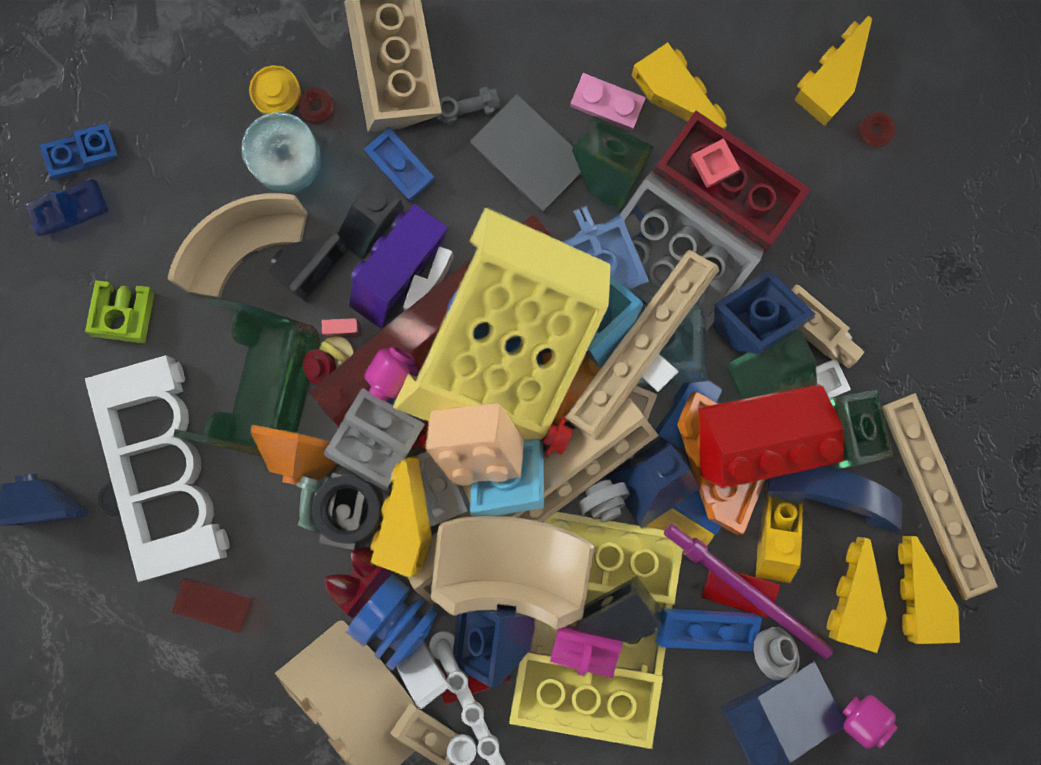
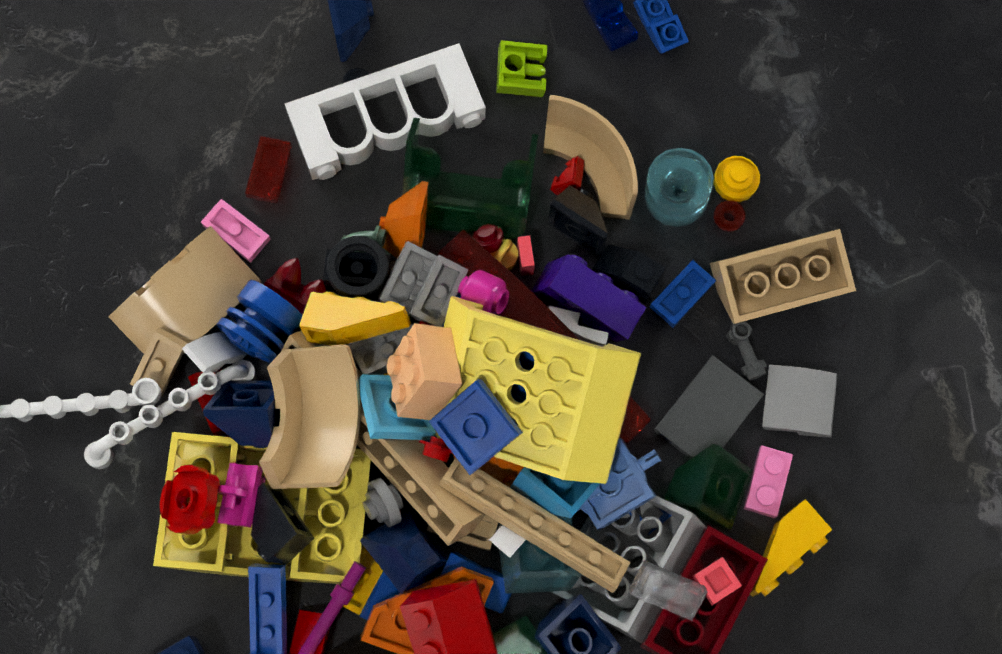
camera: 80 degrees right, 10 degrees down
none -> red plate [160,465,220,535]
none -> bright pink plate [201,199,271,263]
none -> blue tile [428,379,523,475]
none -> red tile [550,156,584,195]
none -> clear plate [629,560,708,621]
none -> light grey slope [762,365,837,437]

